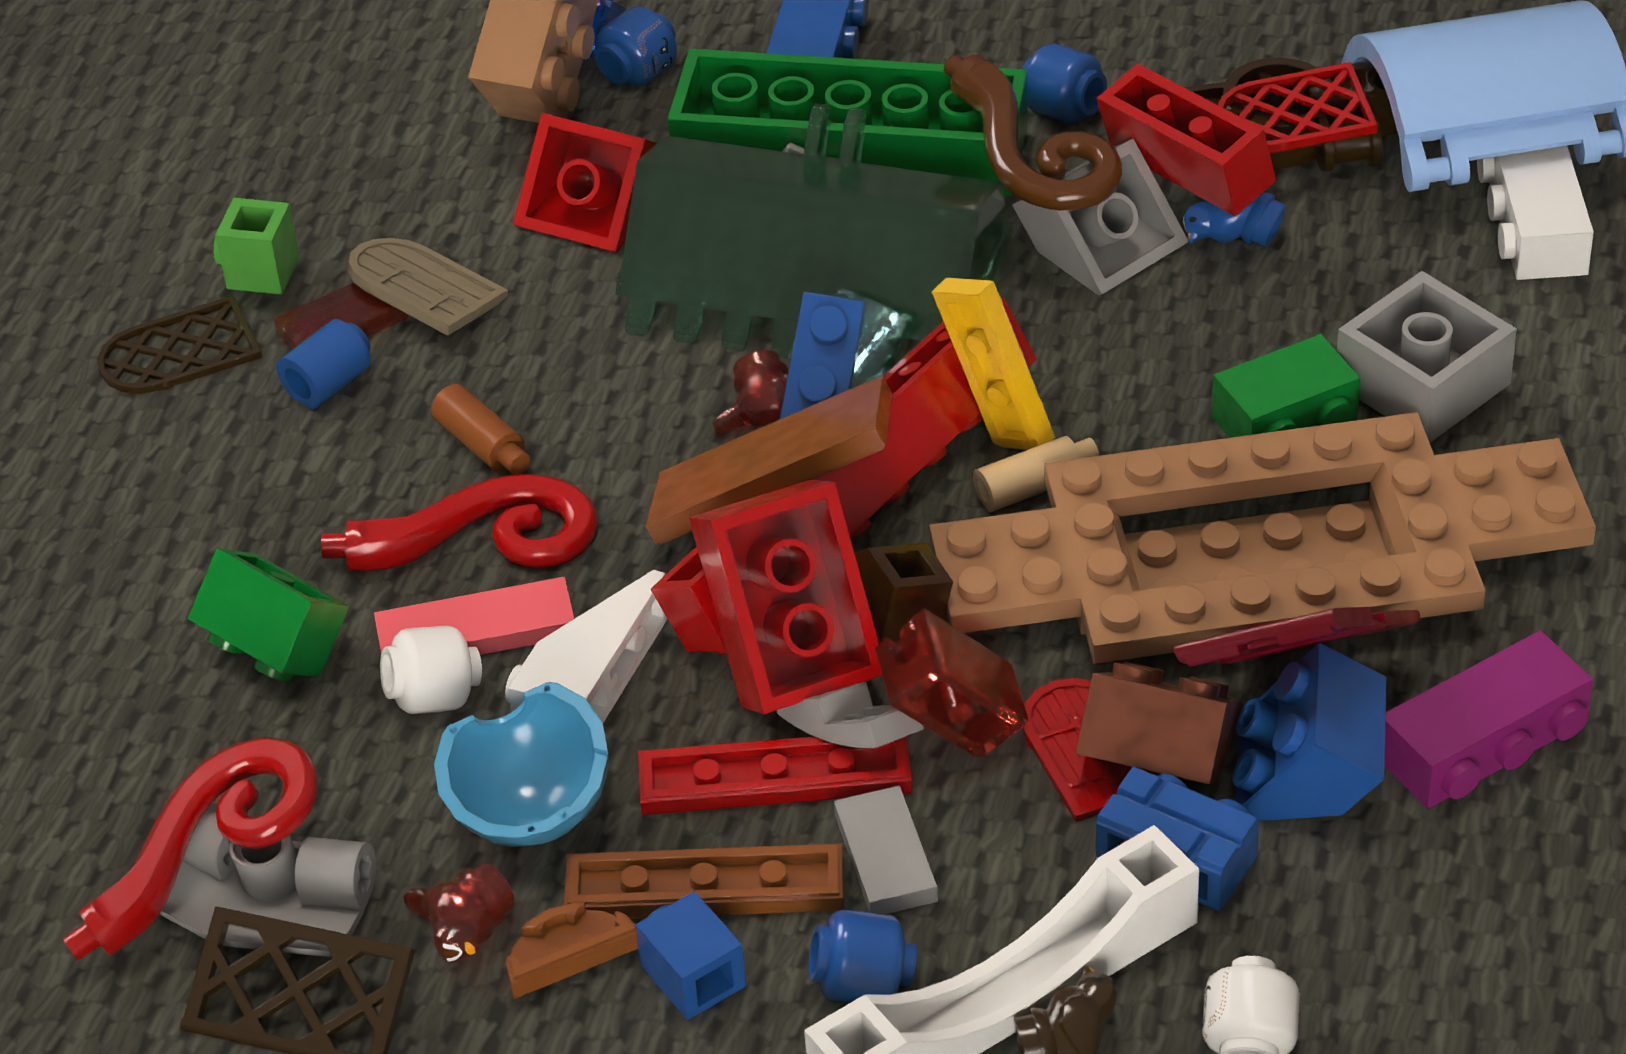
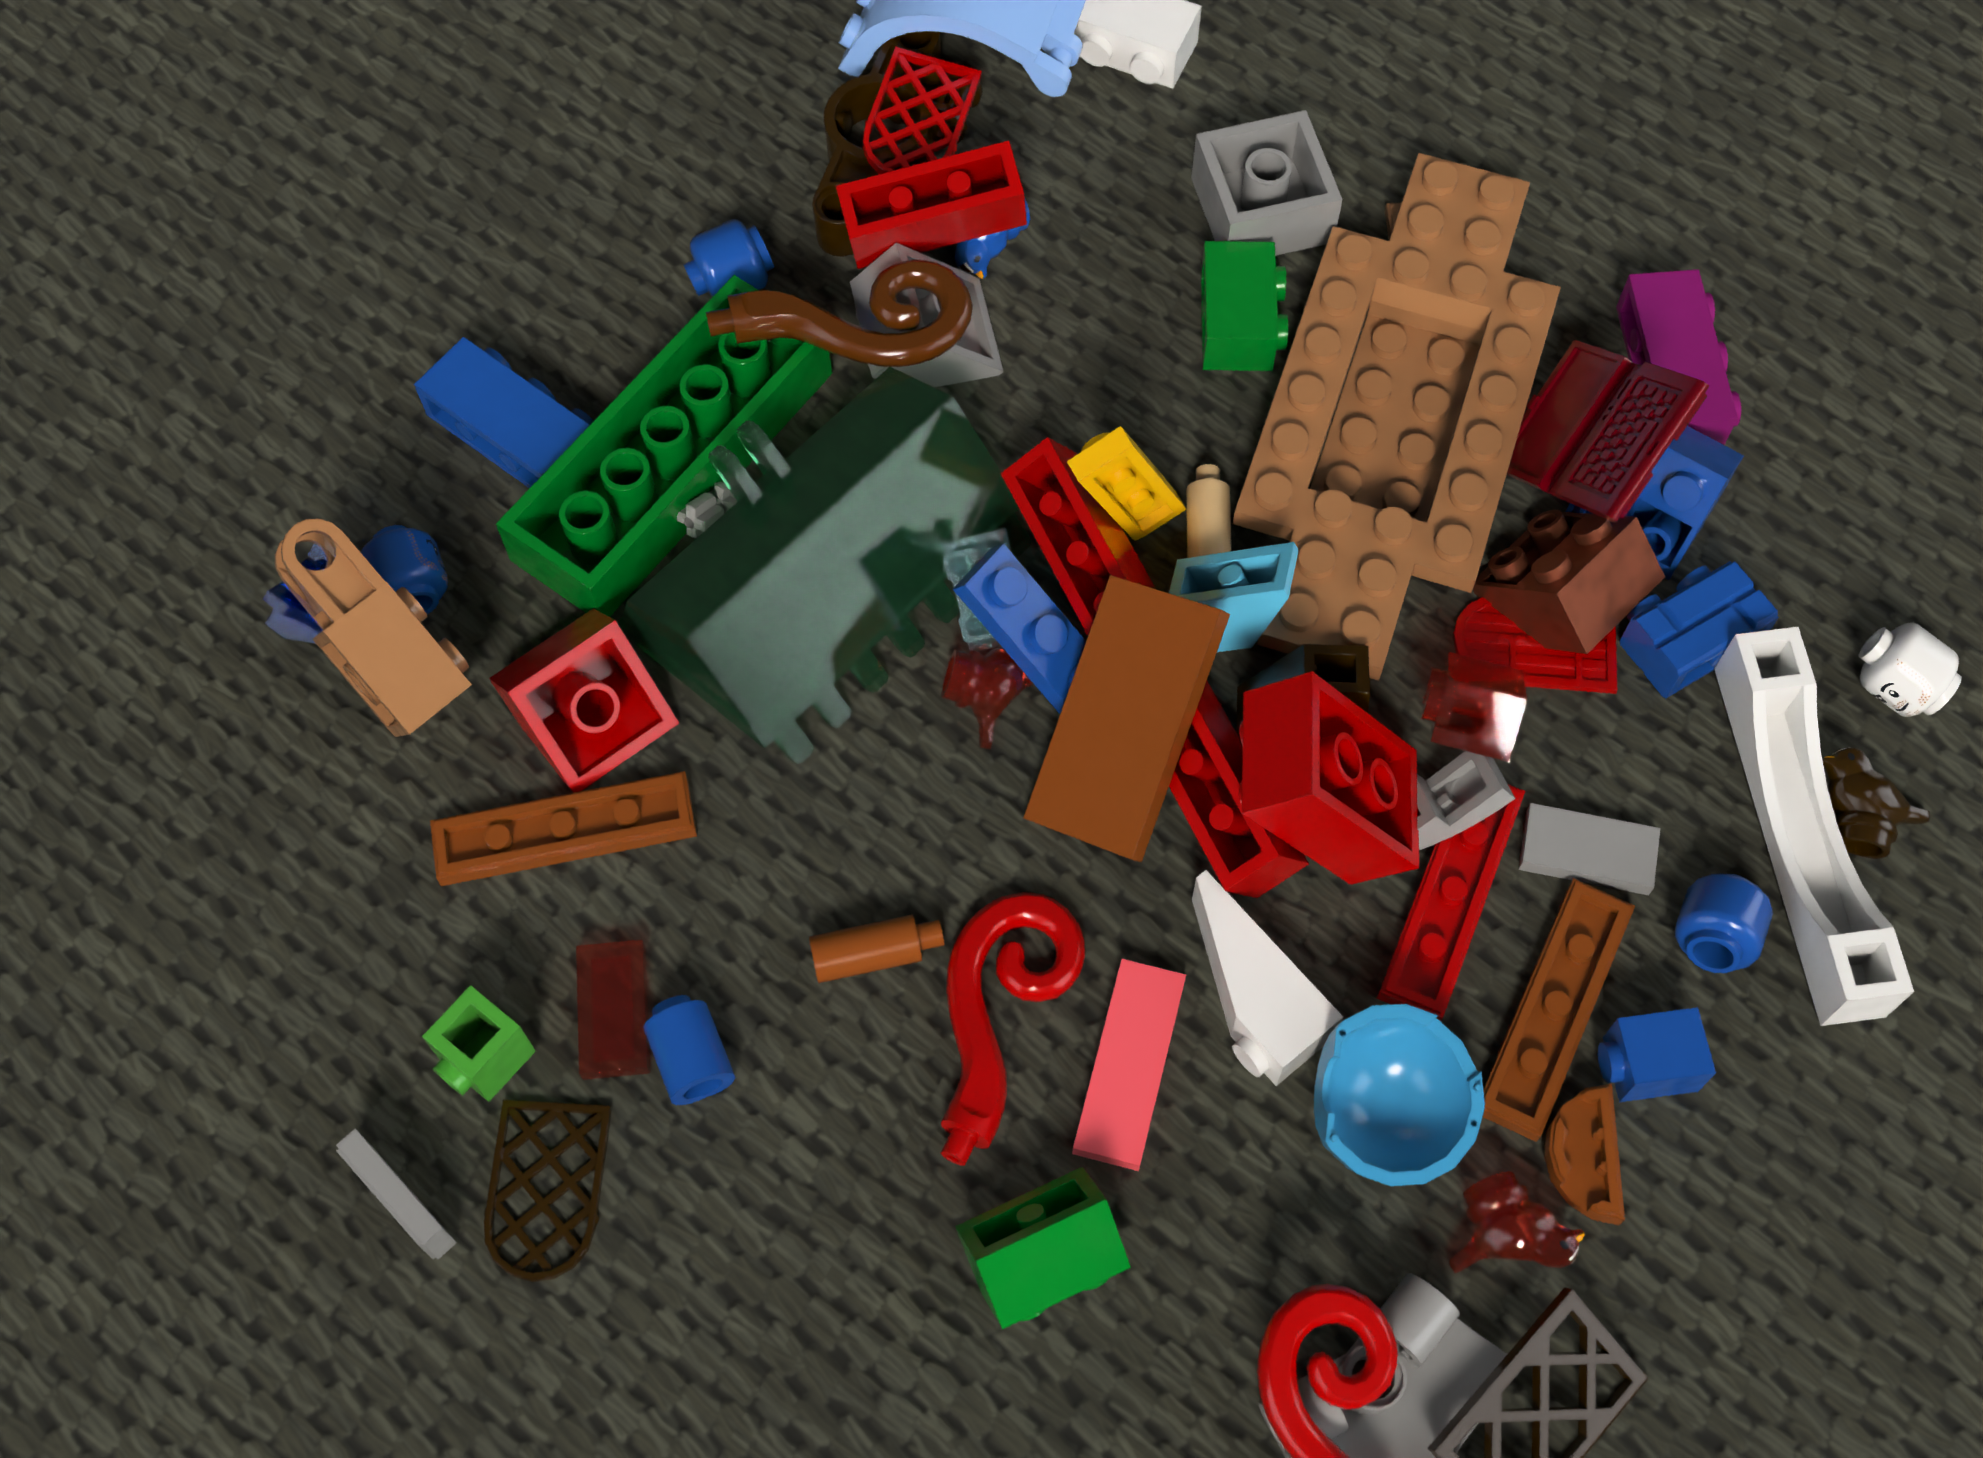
camera: 65 degrees left, 20 degrees up
dark tan window [348,238,508,336] -> none
white head [380,626,482,714] -> none
none -> light grey tile [336,1129,457,1259]
none -> dark orange tile [430,771,697,886]
none -> medium azure slope [1169,542,1299,652]

